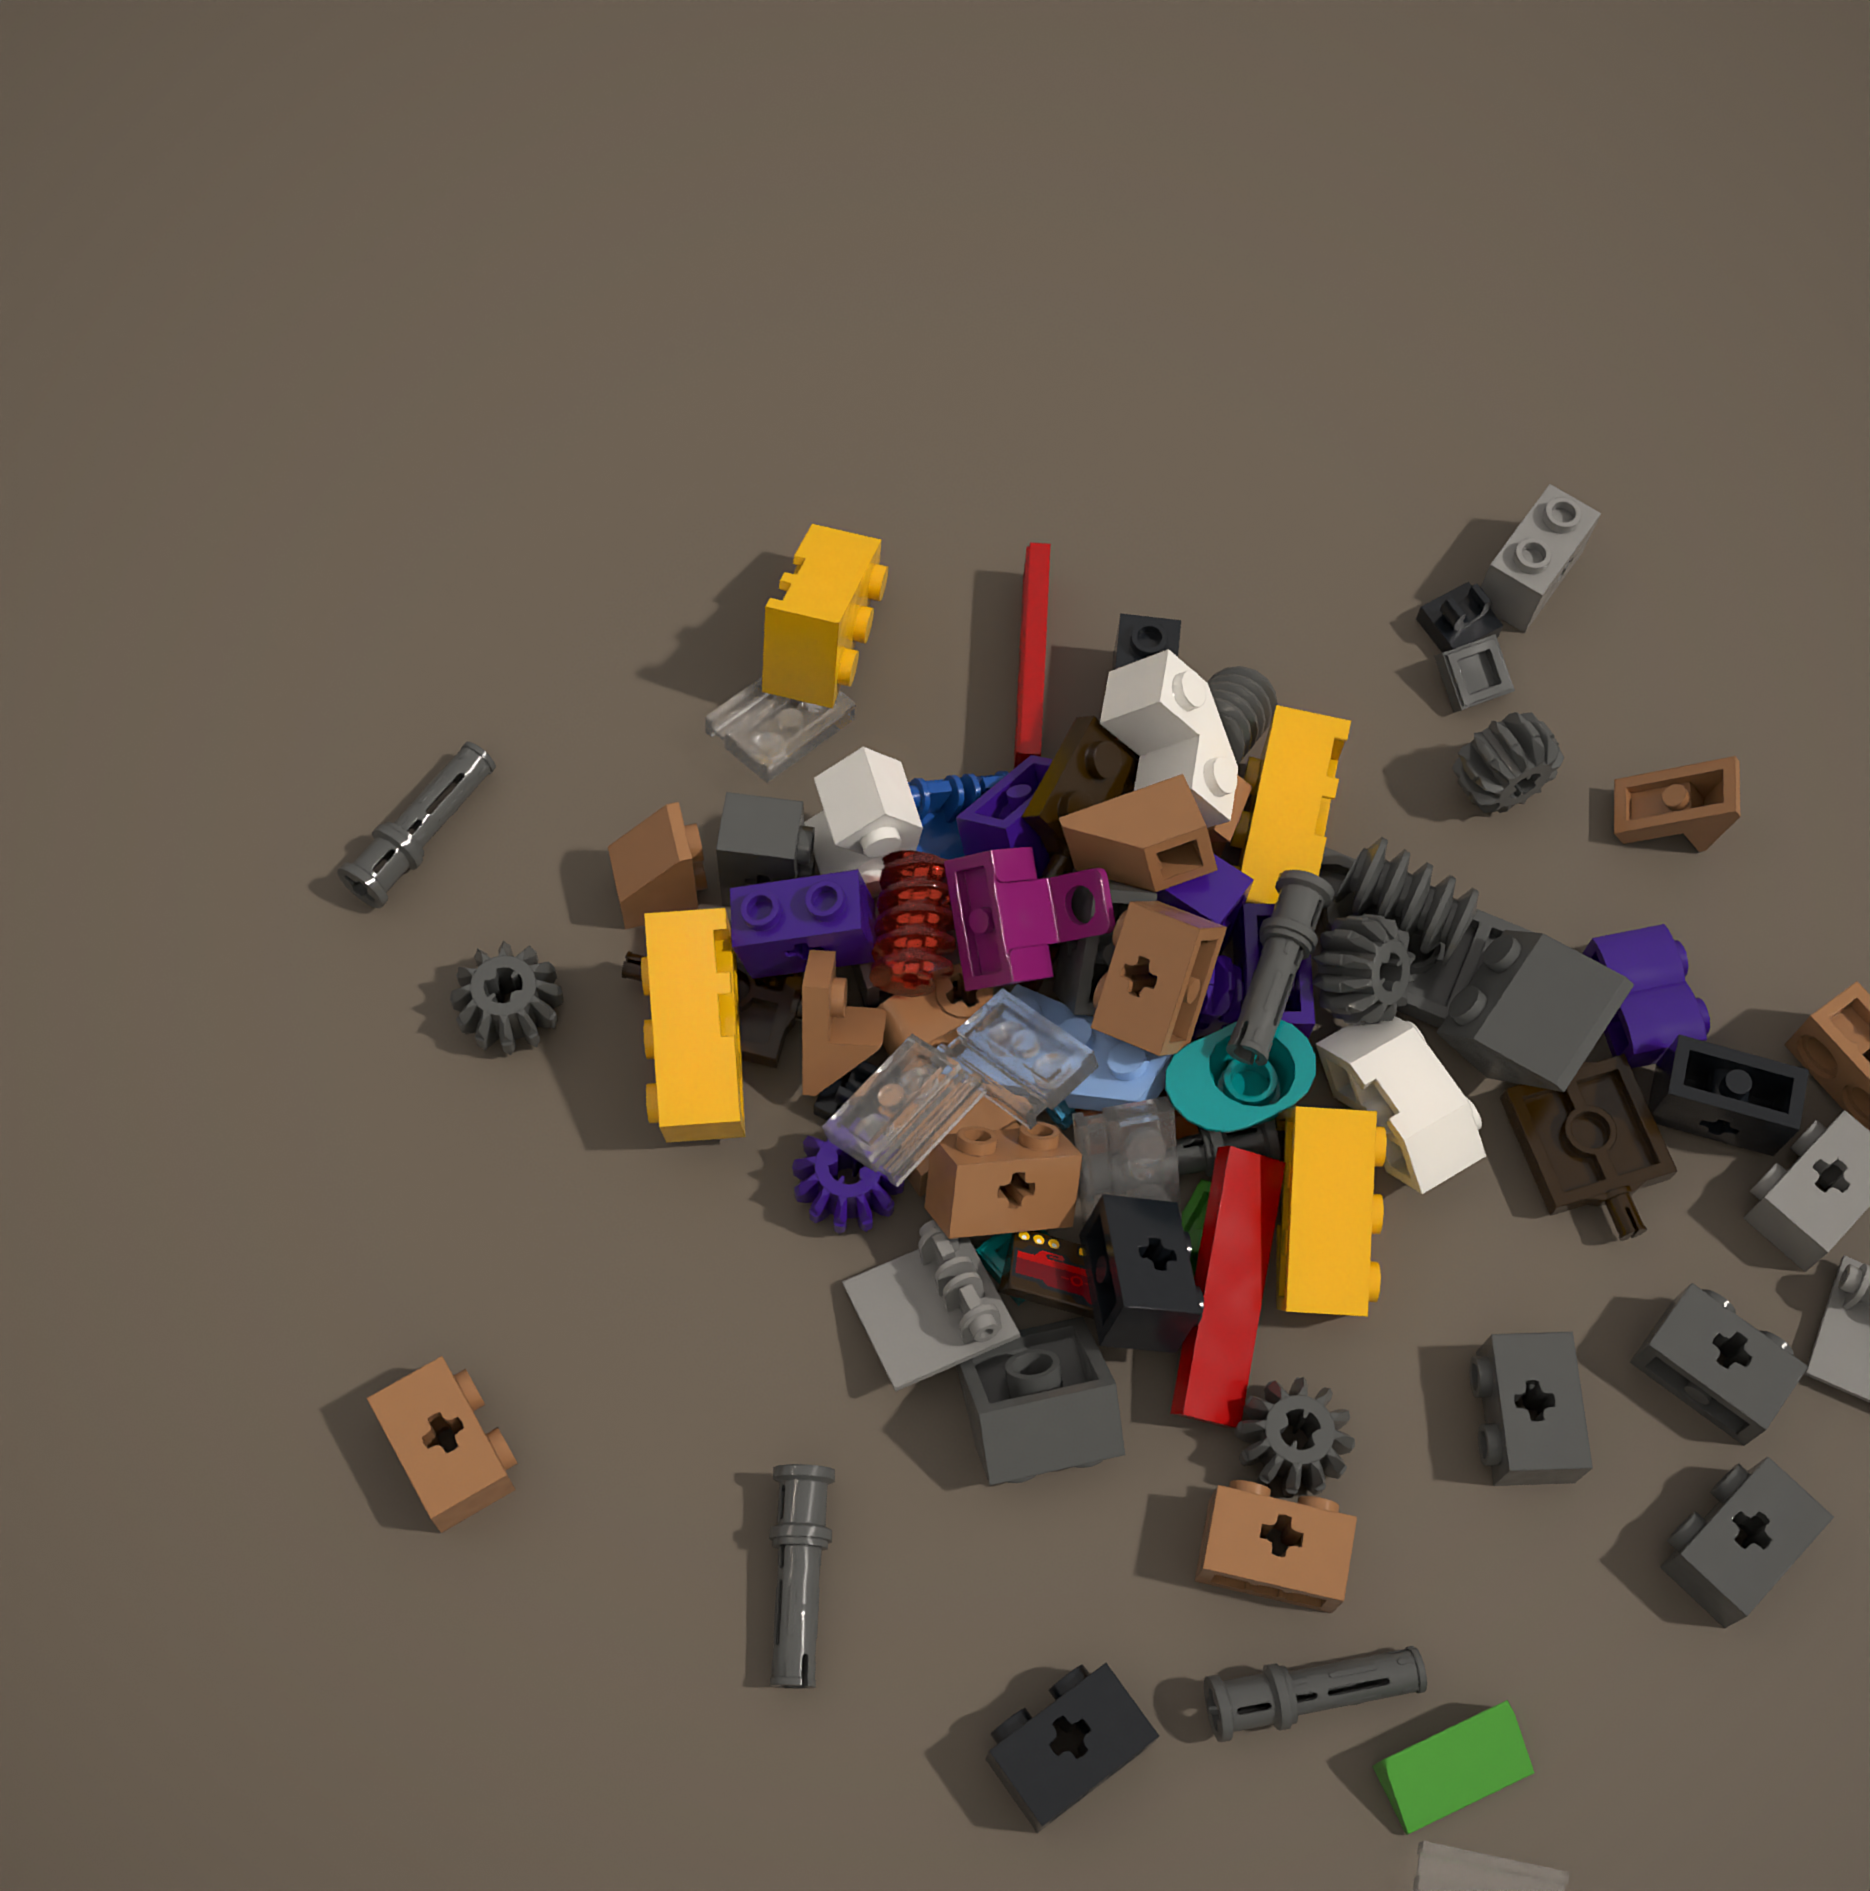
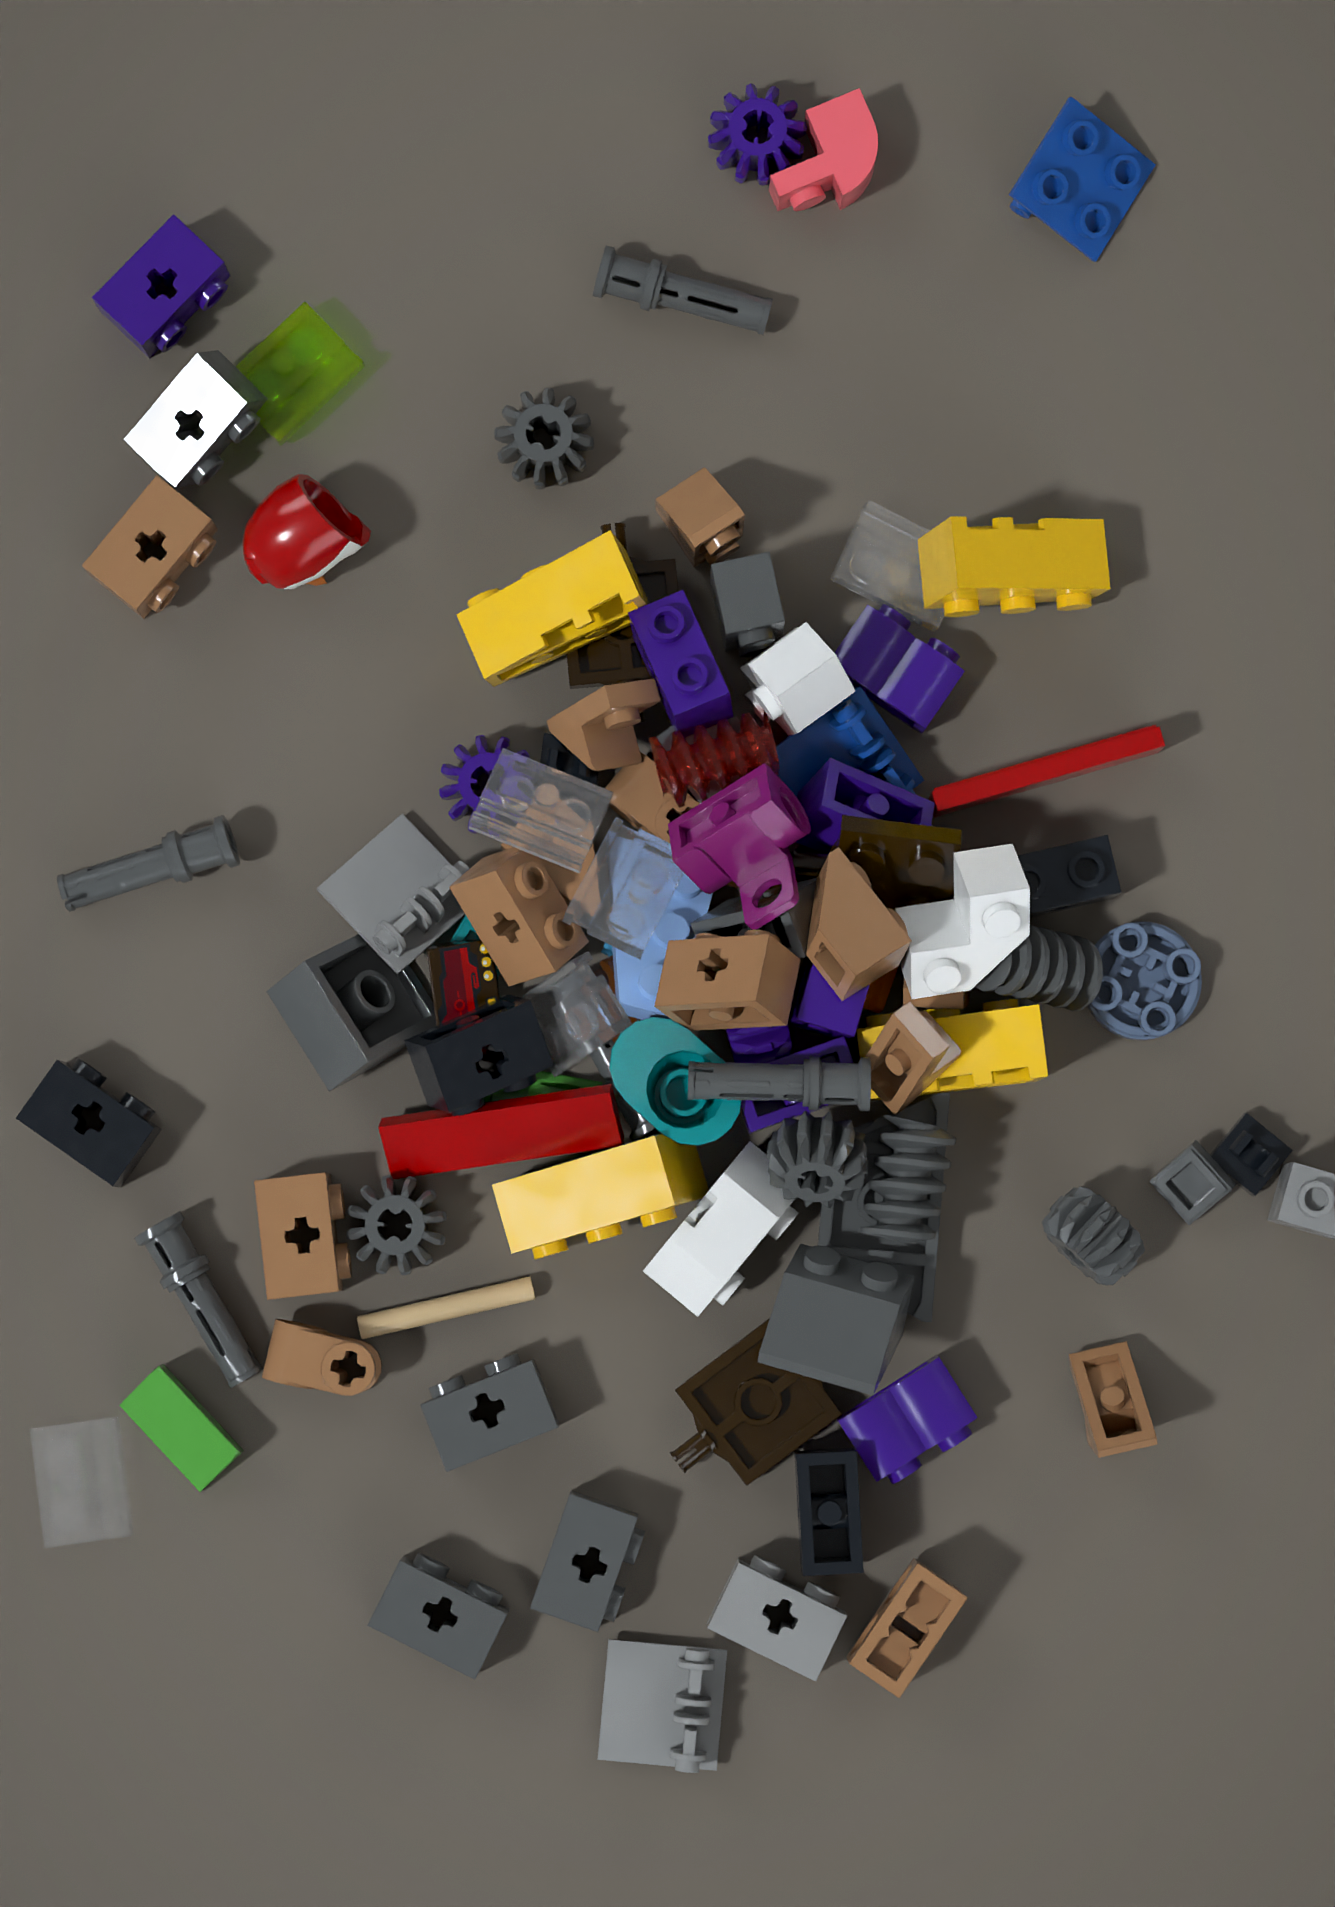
camera: 75 degrees right, 20 degrees up
none -> dark purple brick [92,214,230,359]
none -> brick [124,350,268,488]
none -> clear neon green plate [235,302,365,446]
none -> red piece [243,474,371,589]
none -> medium nougat piece [262,1319,382,1396]
none -> tan piece [357,1276,536,1339]
none -> dark purple gear [708,83,807,186]
none -> coral brick [769,88,878,212]
none -> dark purple brick [834,604,965,734]
none -> medium nougat slope [865,1002,961,1115]
none -> blue hinge [1009,97,1156,262]
none -> sand blue tile [1087,922,1202,1040]

